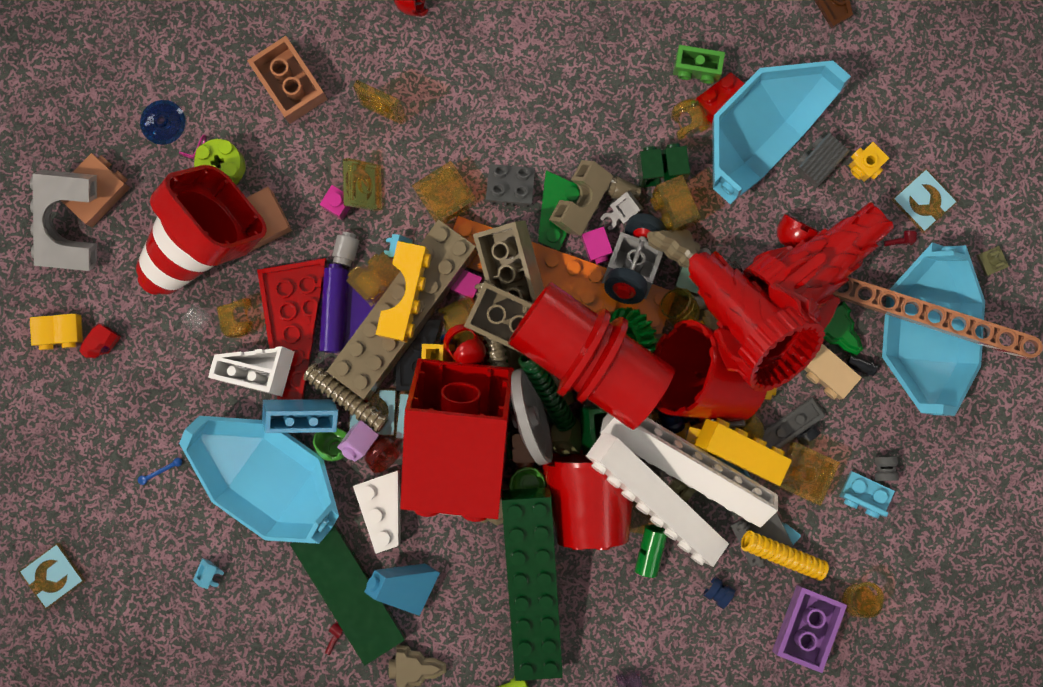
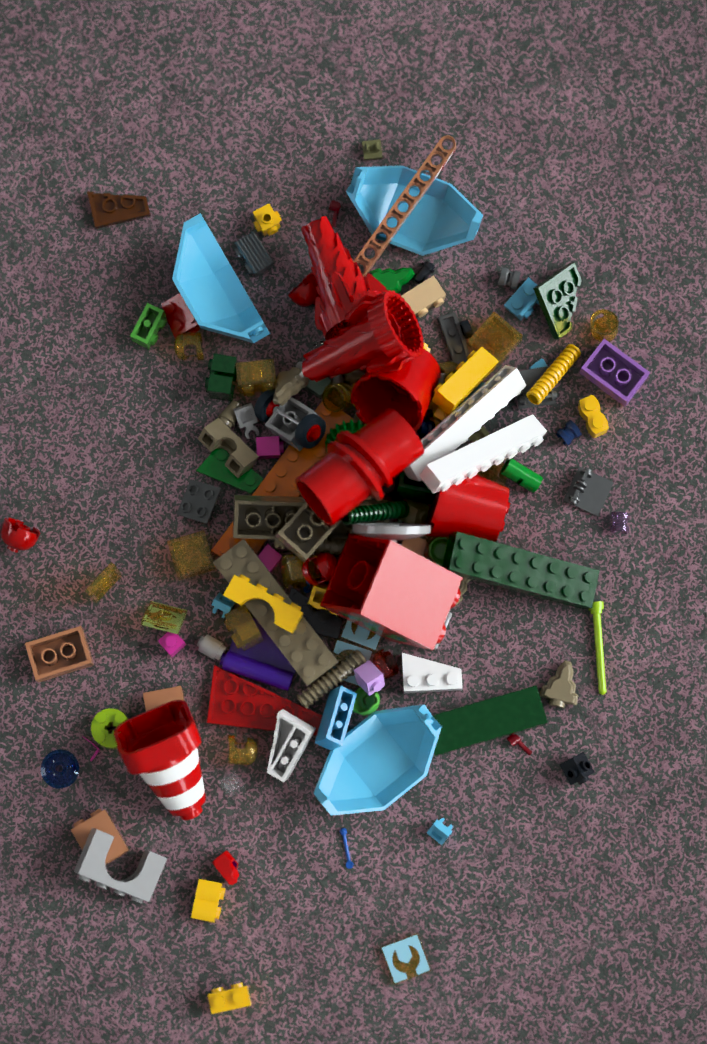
camera: 75 degrees left, 5 degrees down
dark azure slope [364,563,440,616] -> none
tile [891,168,958,233] -> none
none -> plate [533,262,581,339]
none -> dark grey hinge [563,466,614,517]
none -> yellow brick [578,395,608,438]

